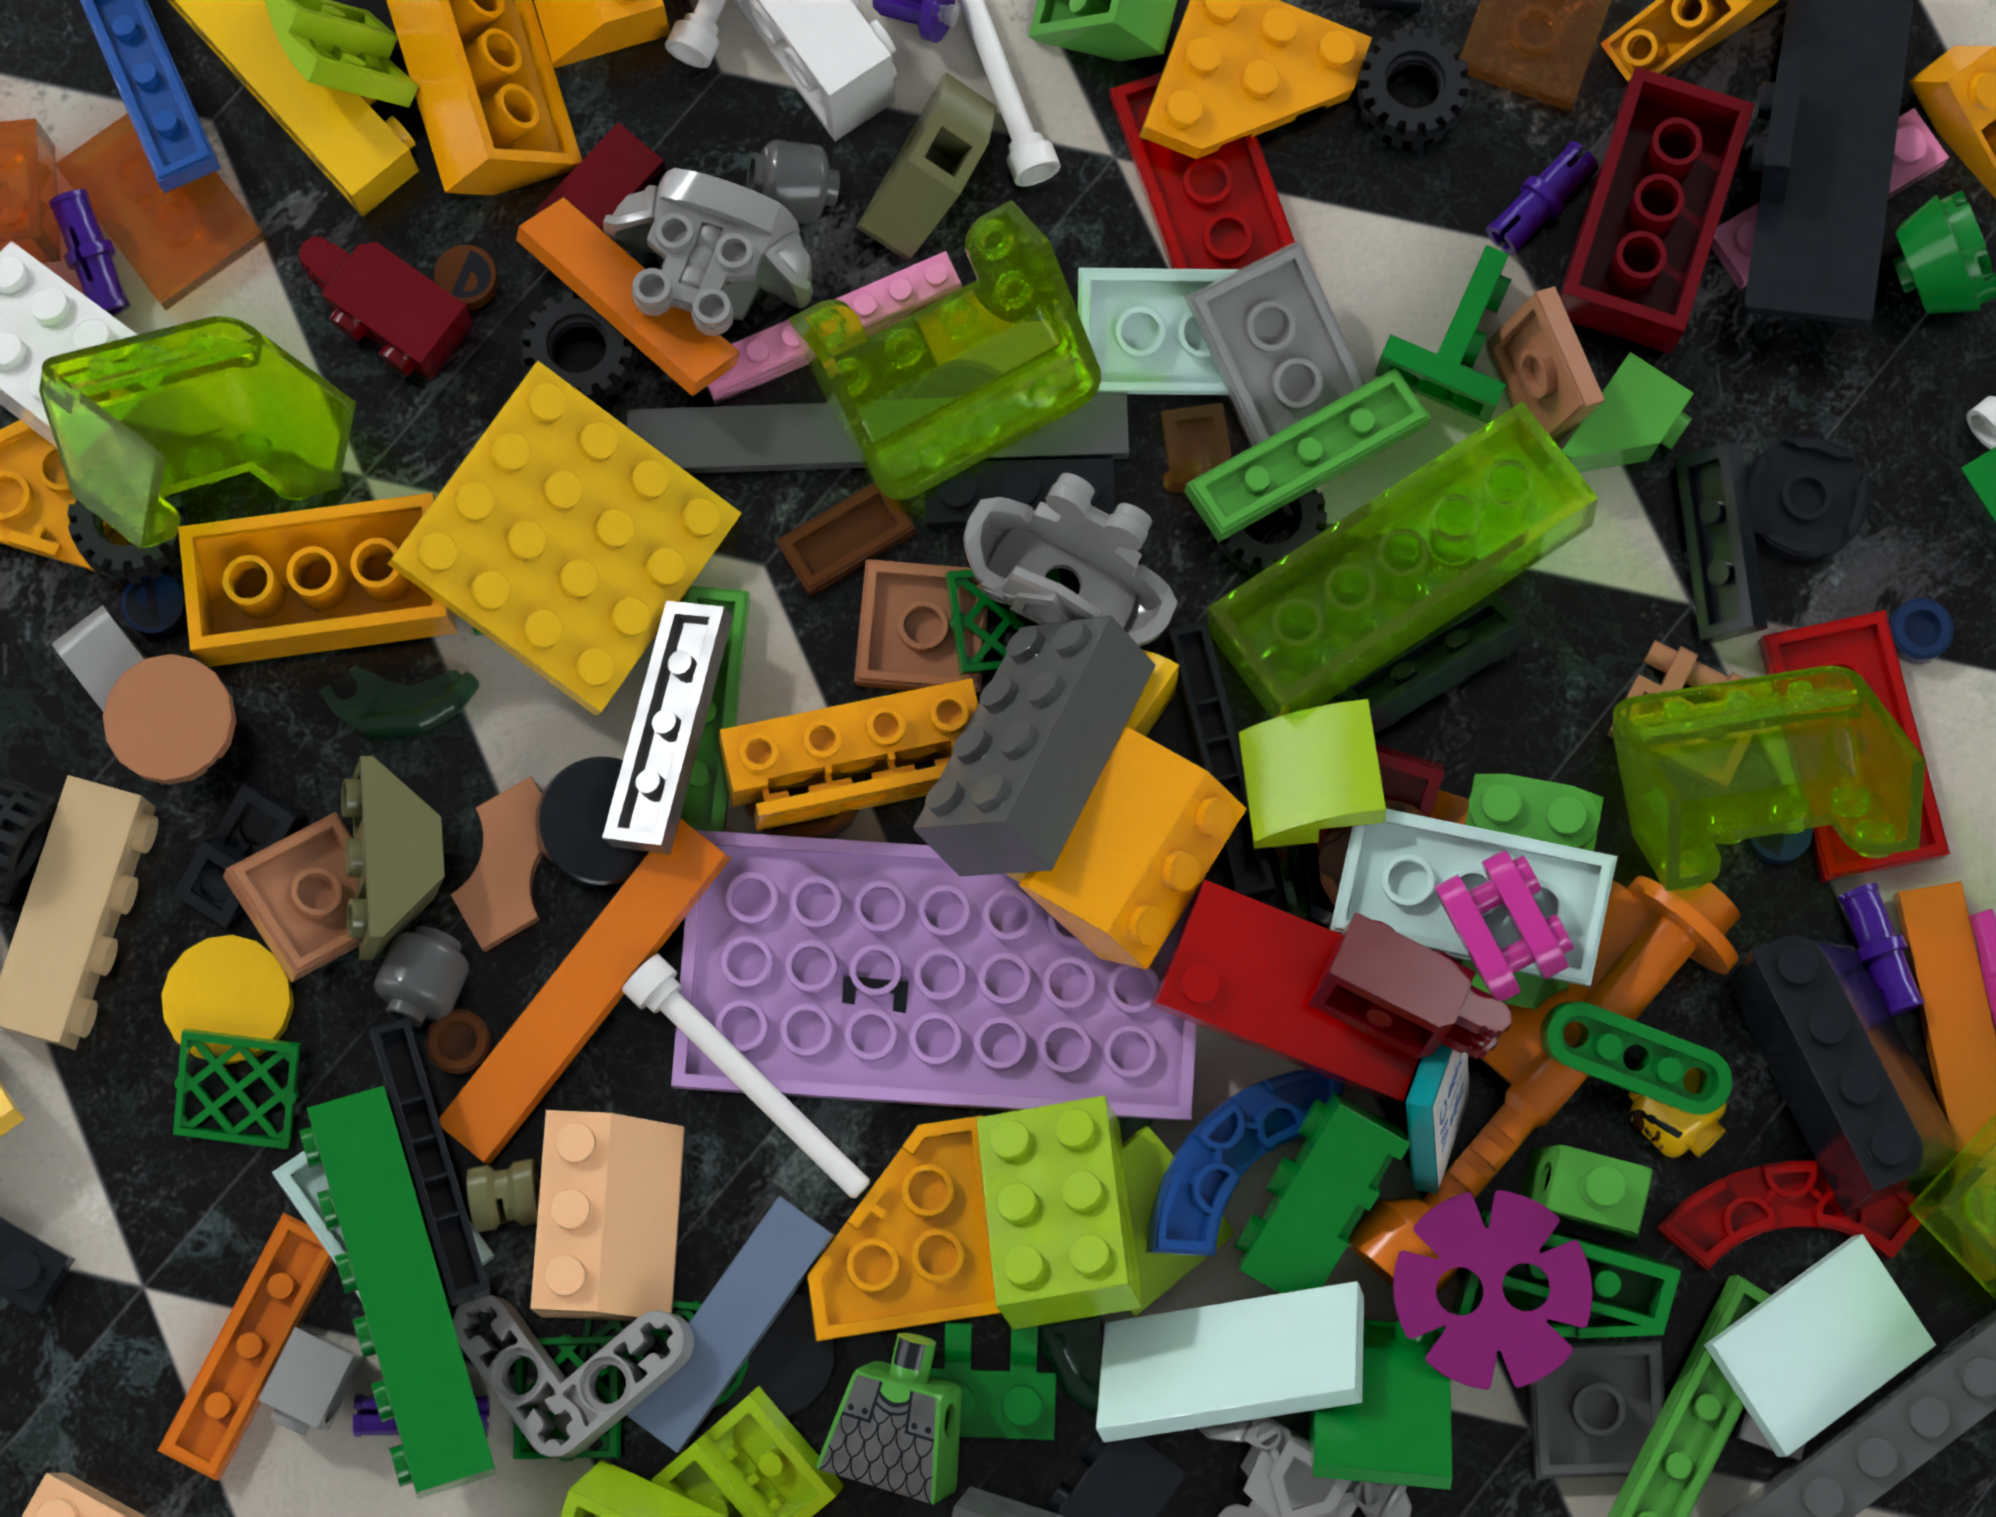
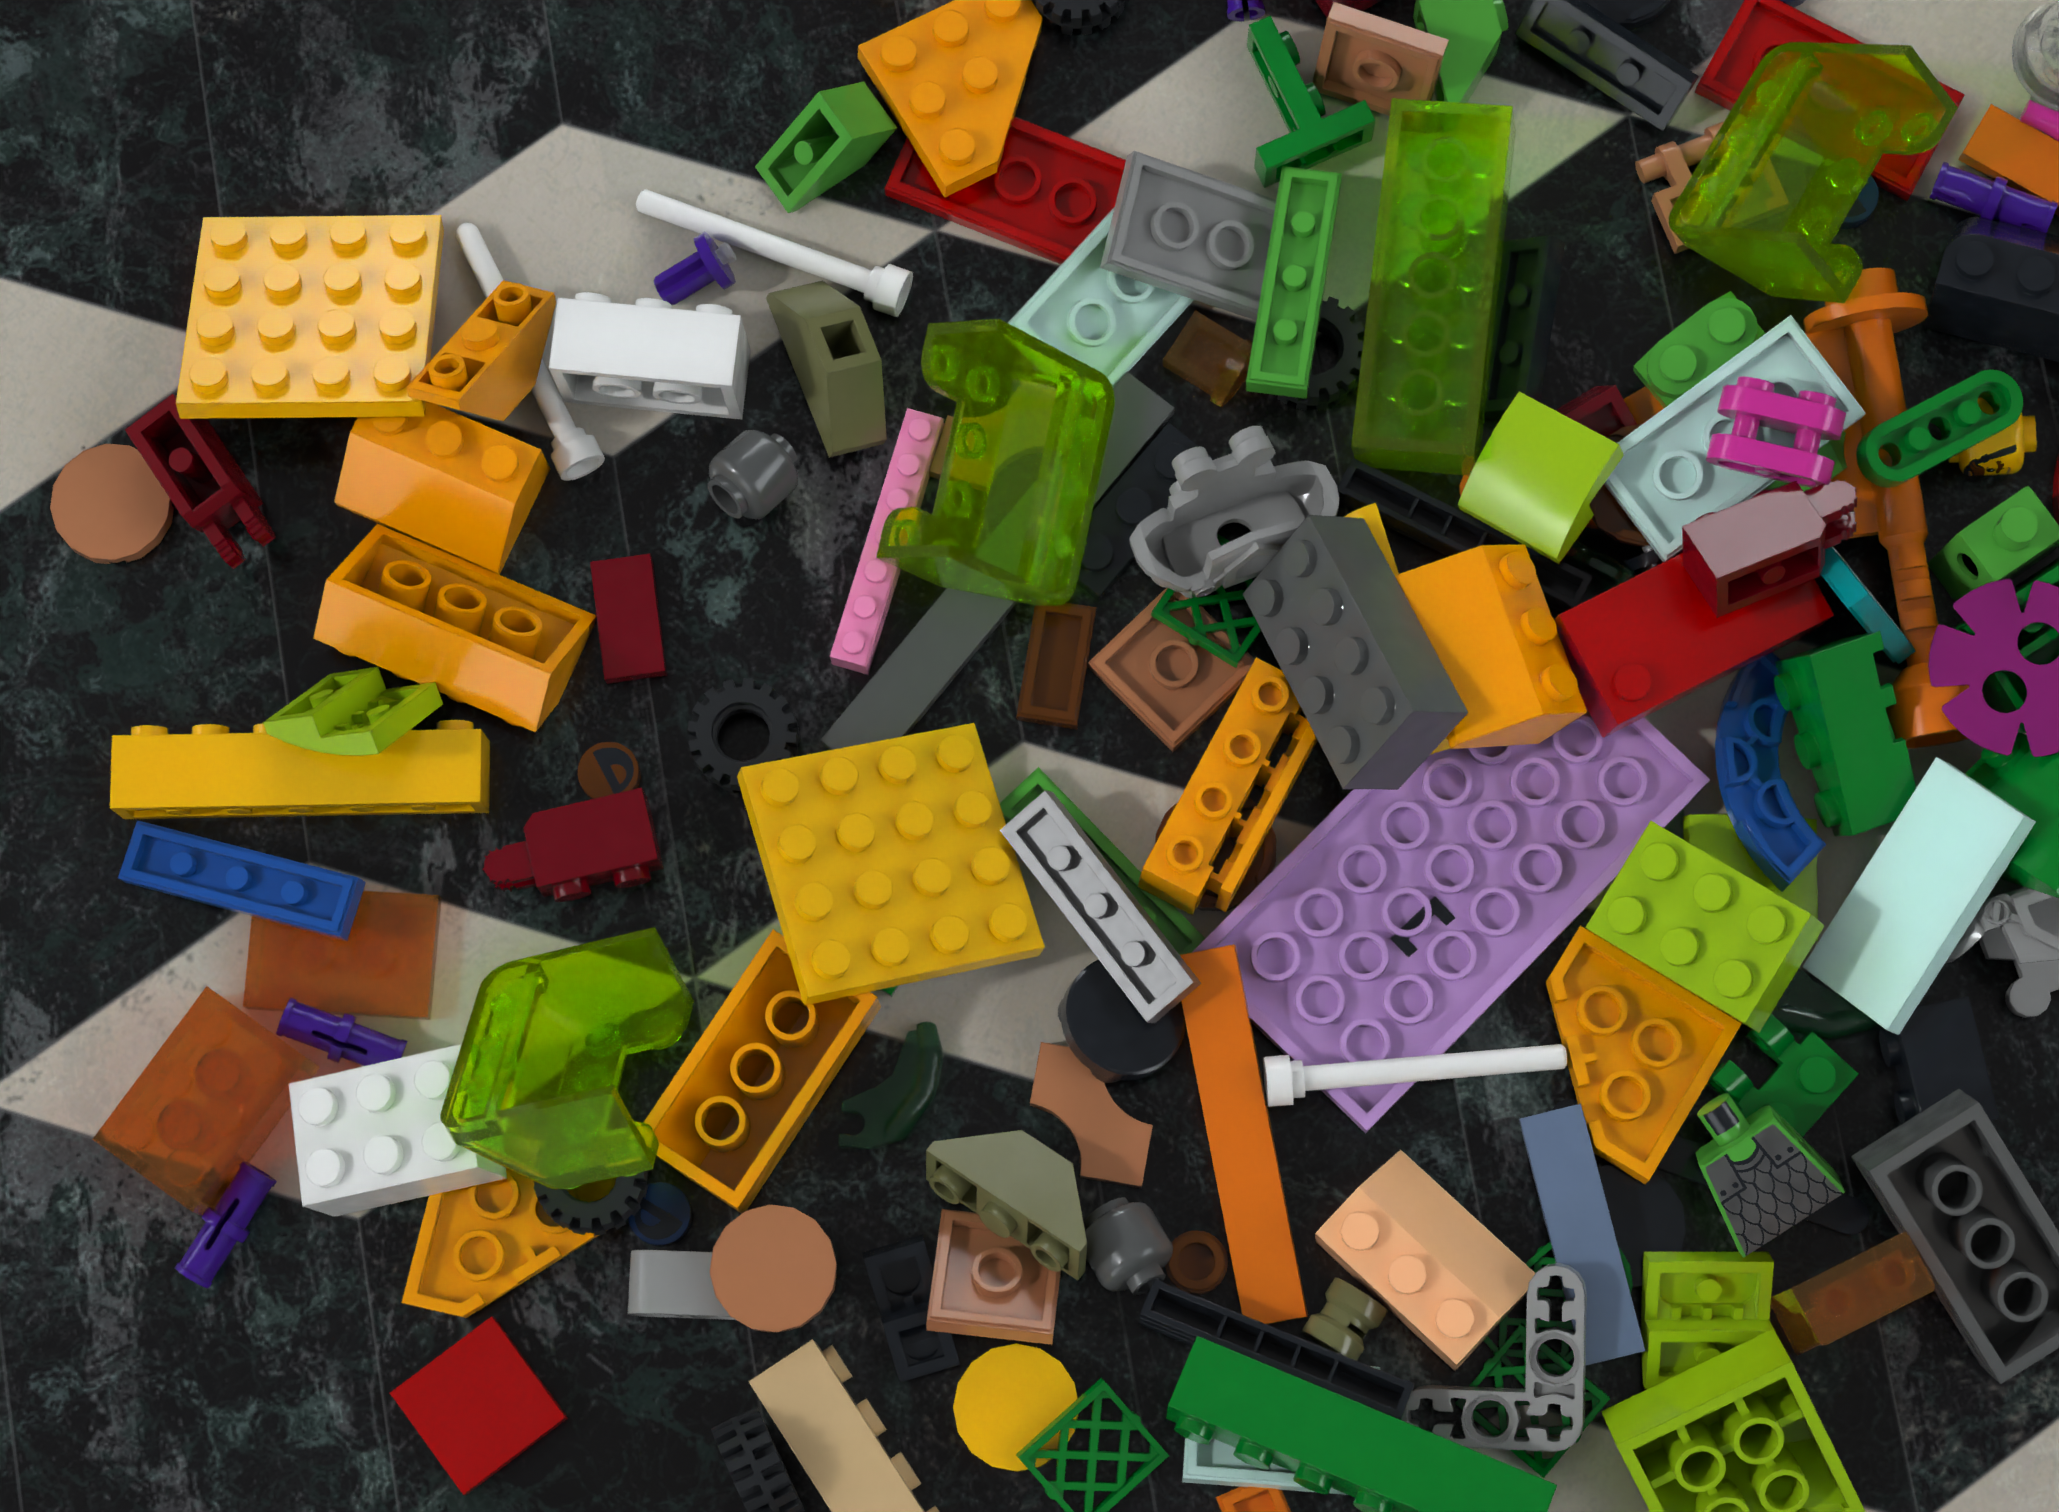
camera: 45 degrees left, 0 degrees up
orange tile [516,197,740,396] -> none
light grey piece [603,168,813,336] -> none

